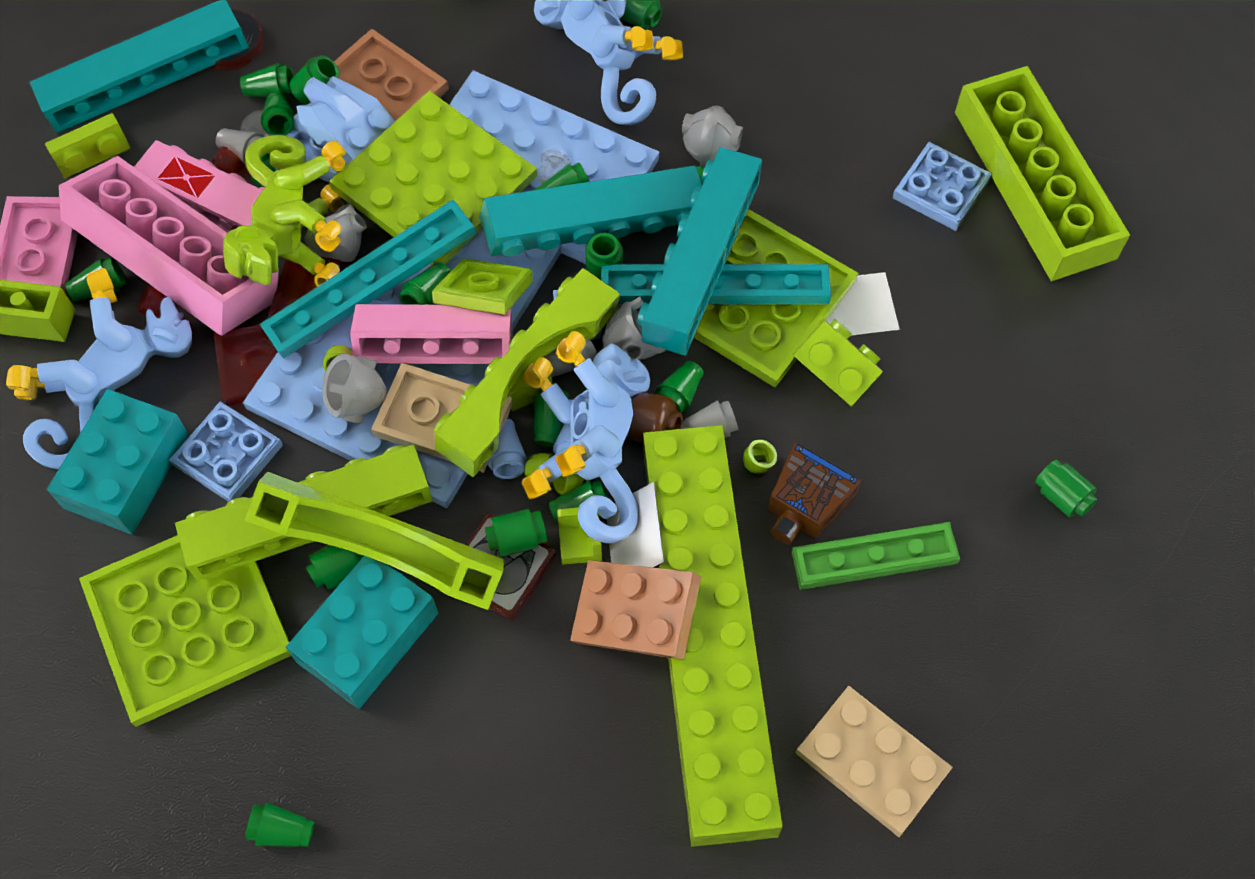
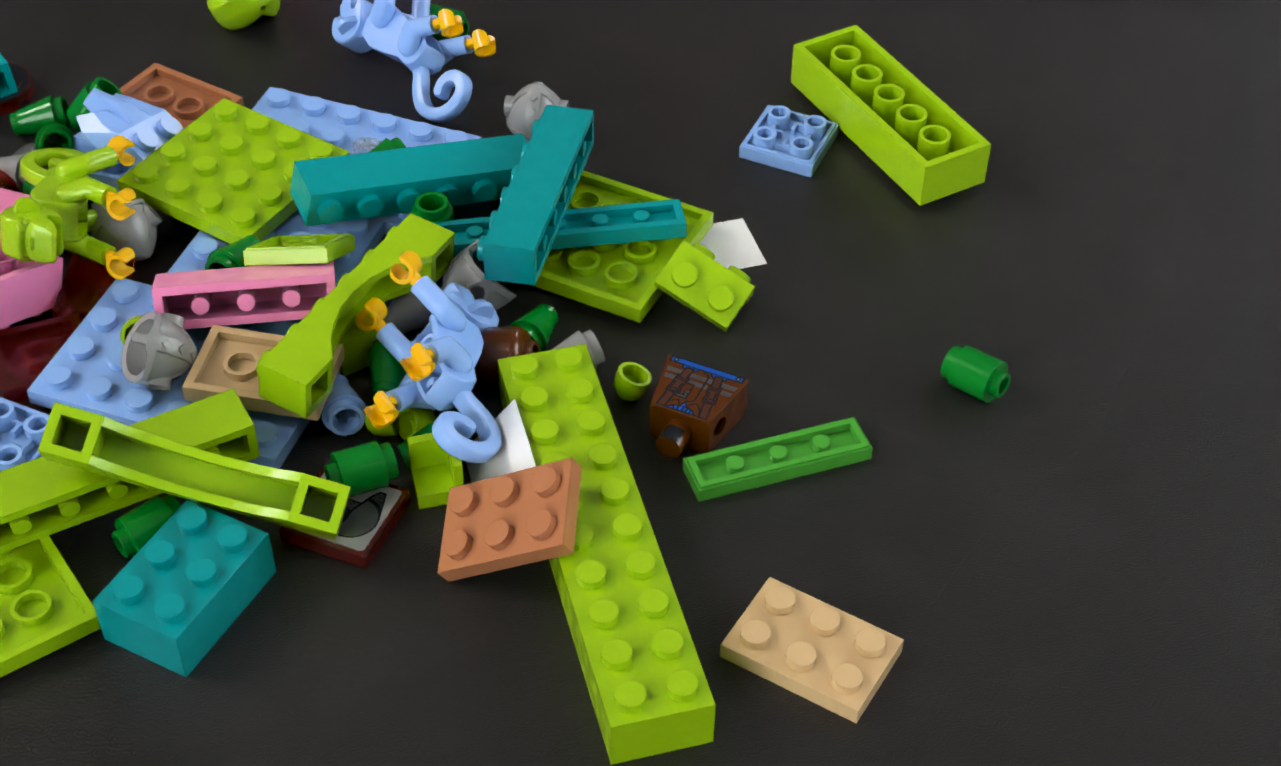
camera: 10 degrees left, 20 degrees down
teal plate [260,199,476,359] -> none

